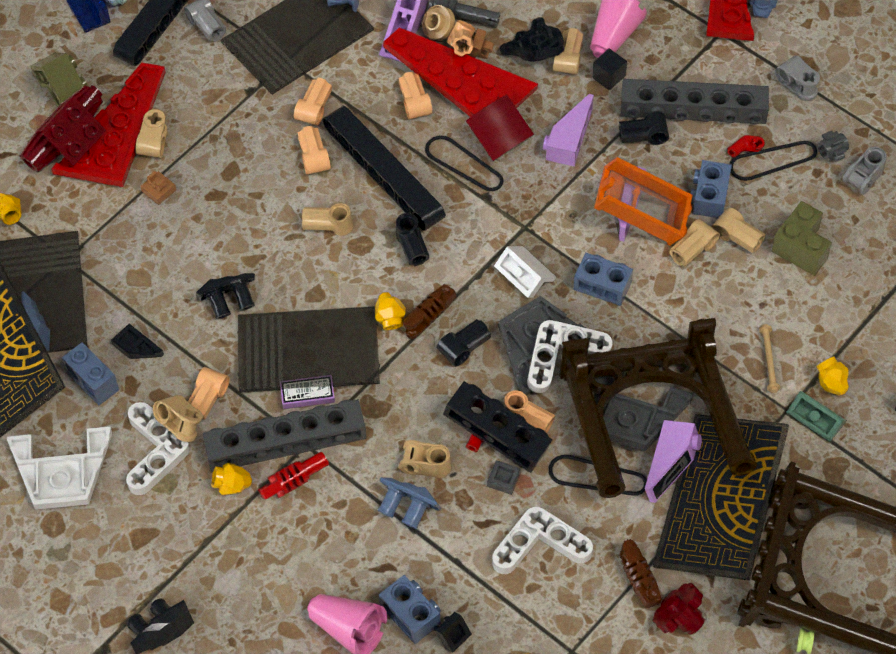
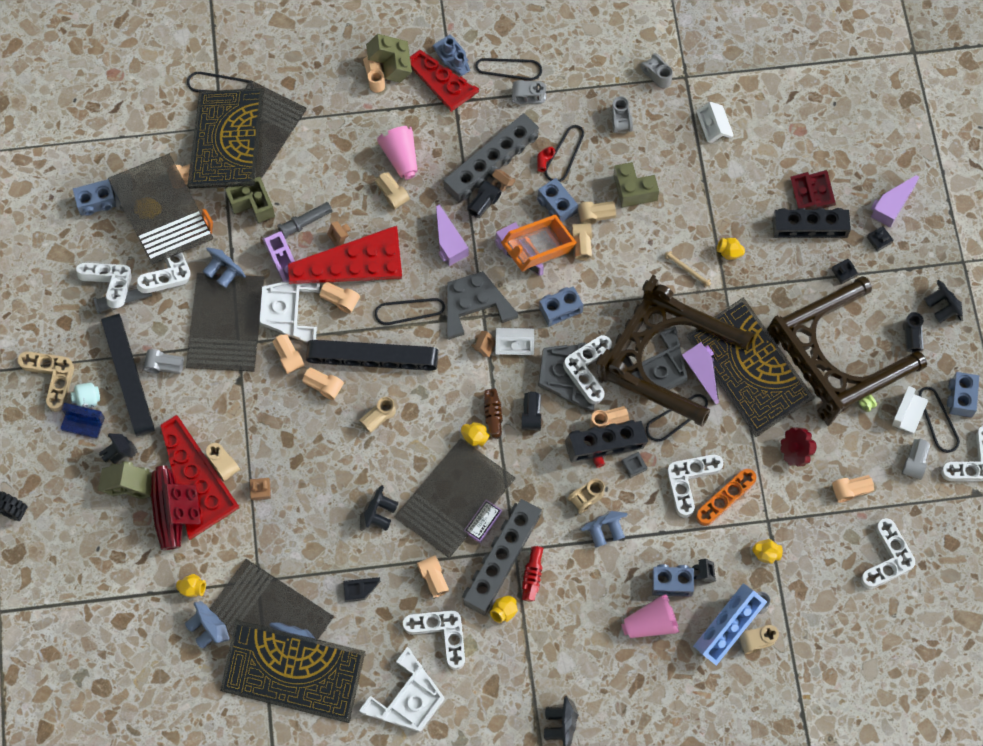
camera: 50 degrees left, 10 degrees up
sand blue brick [62,342,119,405] -> none
tan piece [153,395,203,442] -> none
black piece [396,213,429,266] -> none
tan plate [422,5,455,41] -> none
light nougat piece [447,20,476,56] -> none
dark red slope [466,94,534,162] -> none
black tile [499,17,565,62] -> none
black piece [592,48,627,90] -> none
reddish brown hinge [619,539,662,608] -> none
sand green slope [786,391,847,442] -> none
dark grey gear [818,130,849,162] -> none
none -> black connector [99,433,138,464]
none -> white wing [260,281,320,343]
none -> dark grey wing [447,271,518,340]
none -> medium nougat tile [471,331,496,357]
none -> black piece [475,58,542,80]
none -> medium nougat tile [491,169,516,192]
none -> orange beam [696,469,757,526]

